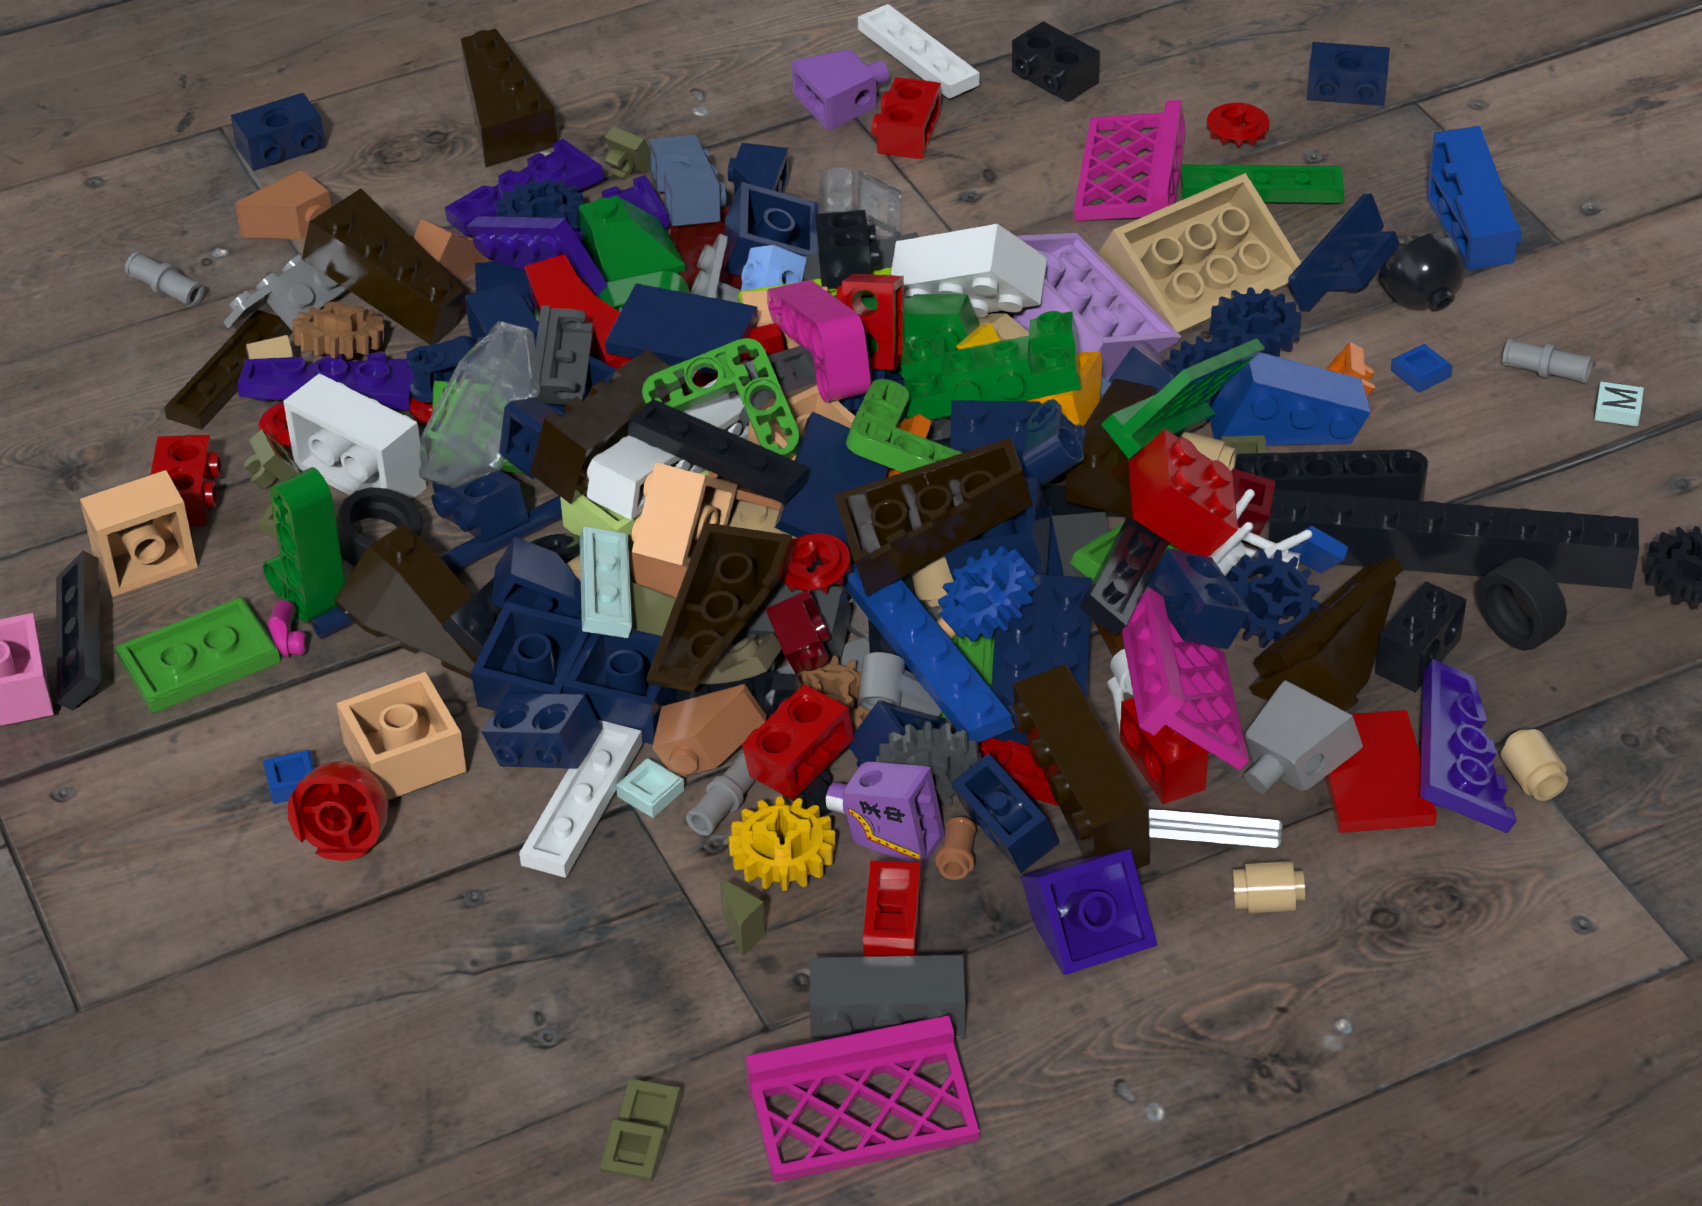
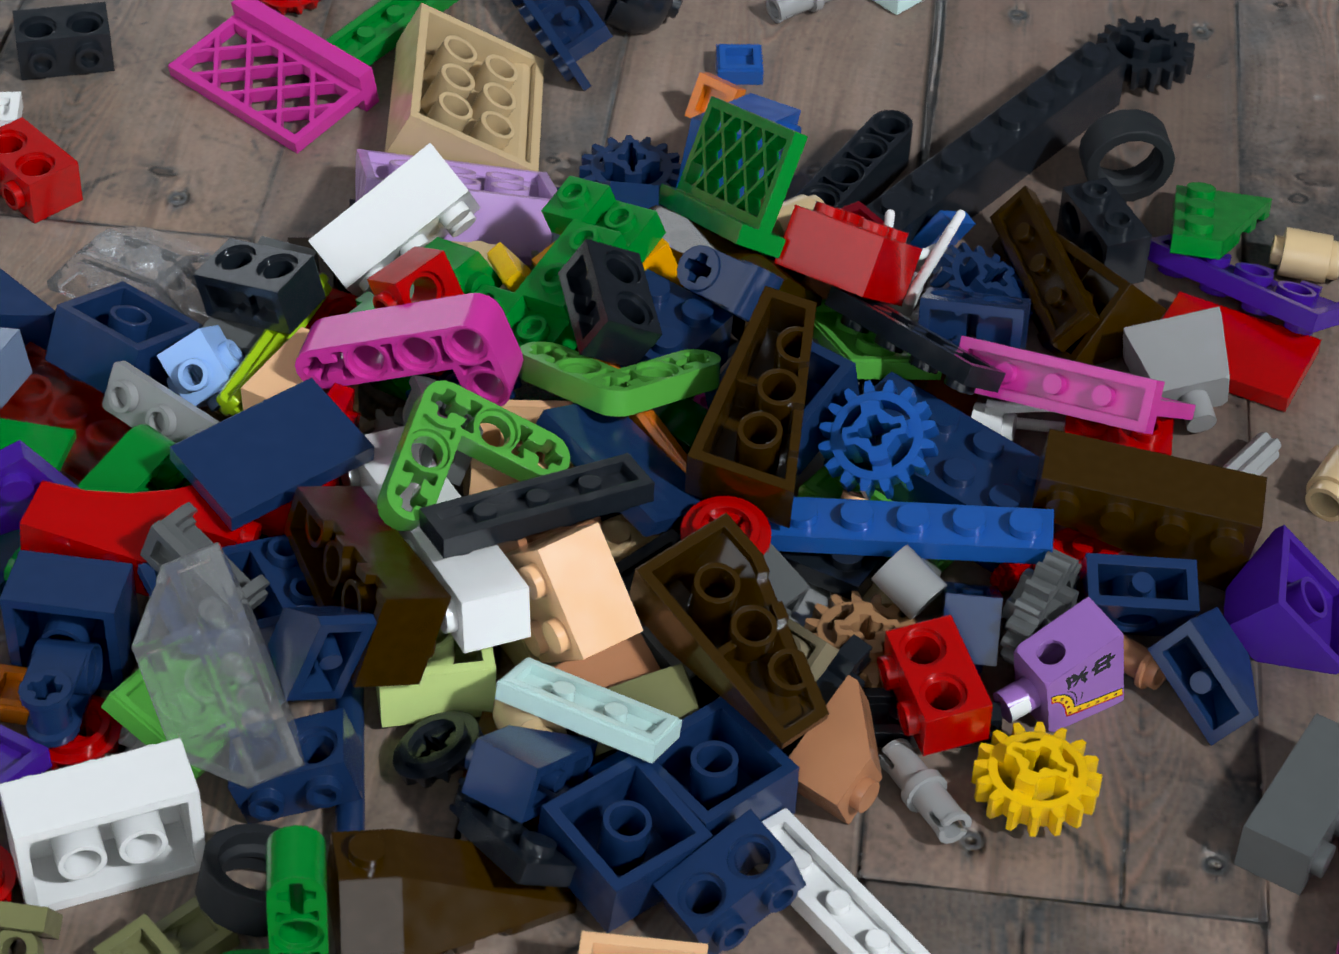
camera: 60 degrees left, 0 degrees up
light aqua tile [616,758,685,818] -> none
olive slope [720,879,765,955] -> none
dark red brick [765,590,831,674] -> none
red brick [863,860,921,957] -> none
dark blue gear [1210,287,1302,357] -> none
none -> black brick [558,239,663,367]
none -> dark blue slope [1148,607,1259,746]
none -> green wing [1170,182,1272,260]

